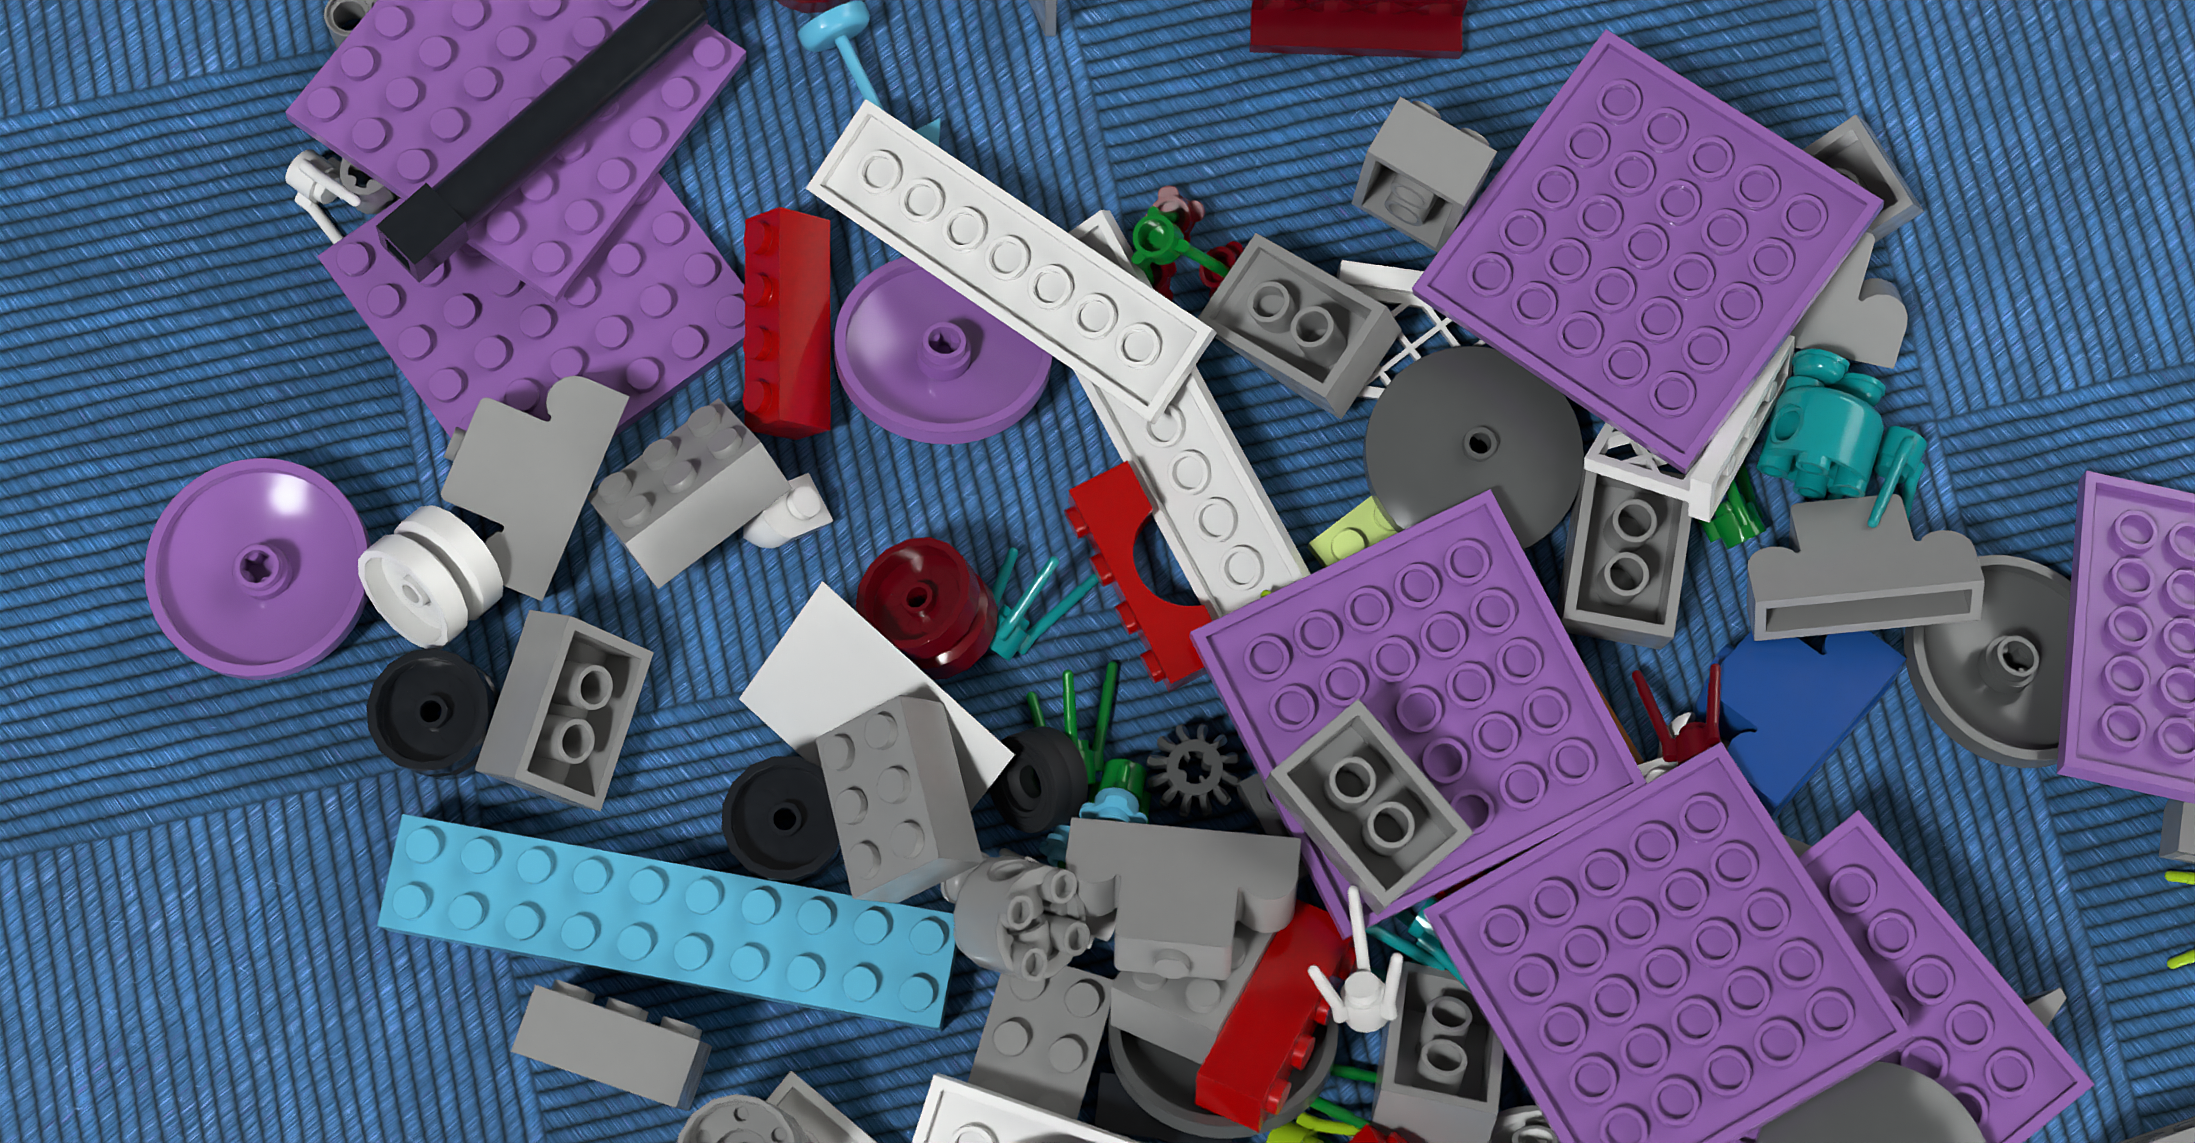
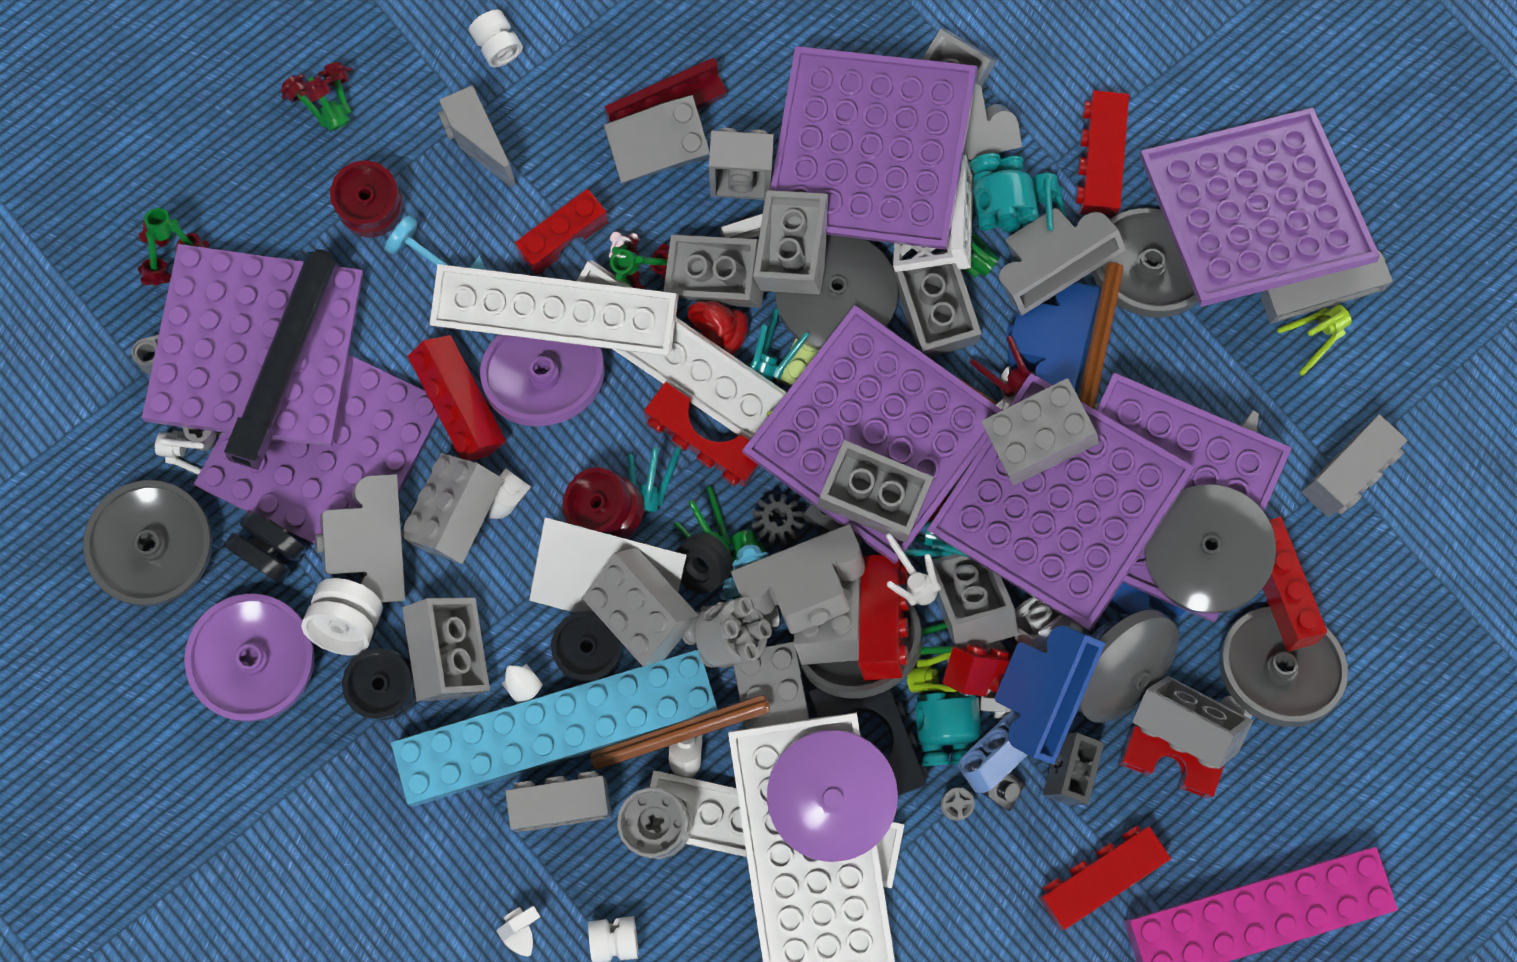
camera: 25 degrees left, 0 degrees up
none -> dark grey dish [83,480,213,606]
none -> black wheel [223,509,307,584]
none -> white plate [501,664,543,704]
none -> red arch [514,188,608,276]
none -> dark orange axle [590,695,770,769]
none -> light grey slope [604,95,710,184]
none -> white plate [669,735,702,778]
none -> red hair [688,301,748,356]
none -> teal plant [750,307,810,382]
none -> light grey slope [753,190,828,295]
none -> light grey brick [981,378,1100,486]
none -> red brick [1075,90,1129,218]
none -> dark orange axle [1079,262,1123,409]

